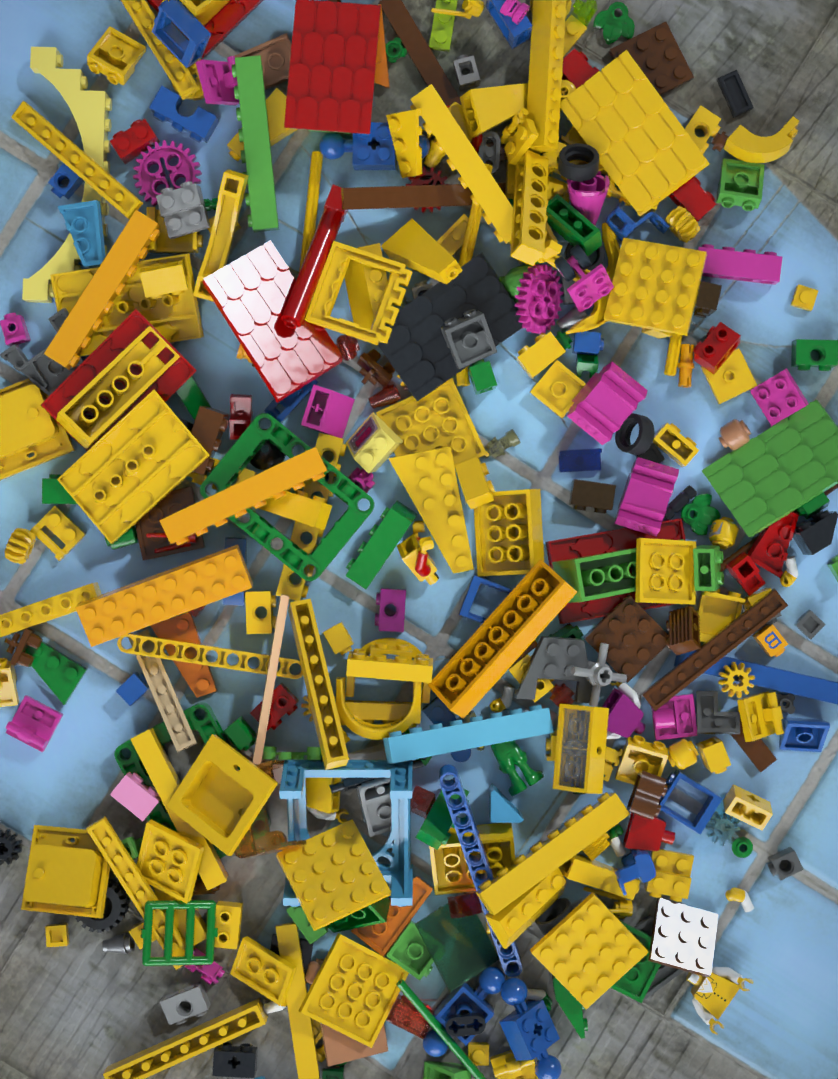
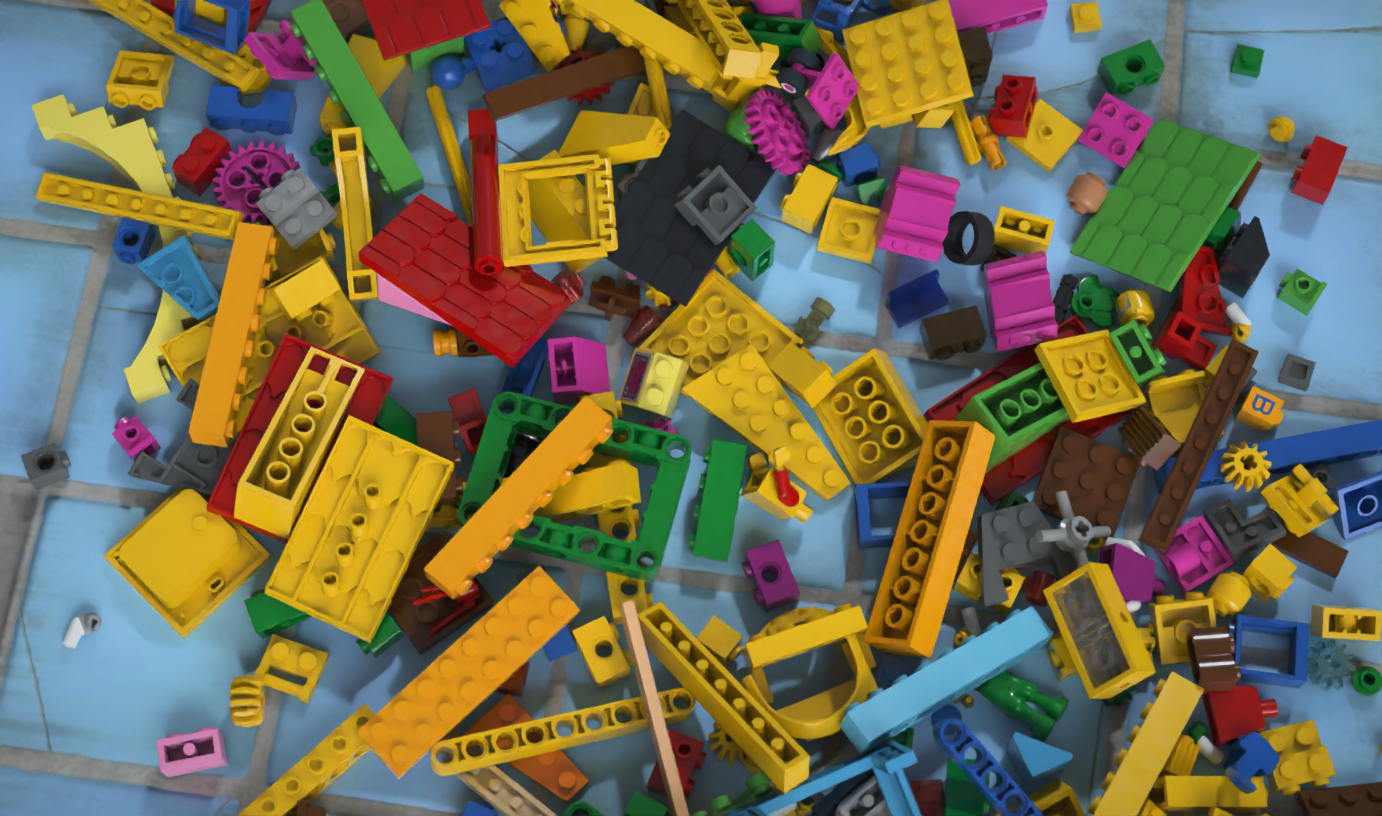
camera: 20 degrees left, 20 degrees down
none -> green plate [310,135,335,166]

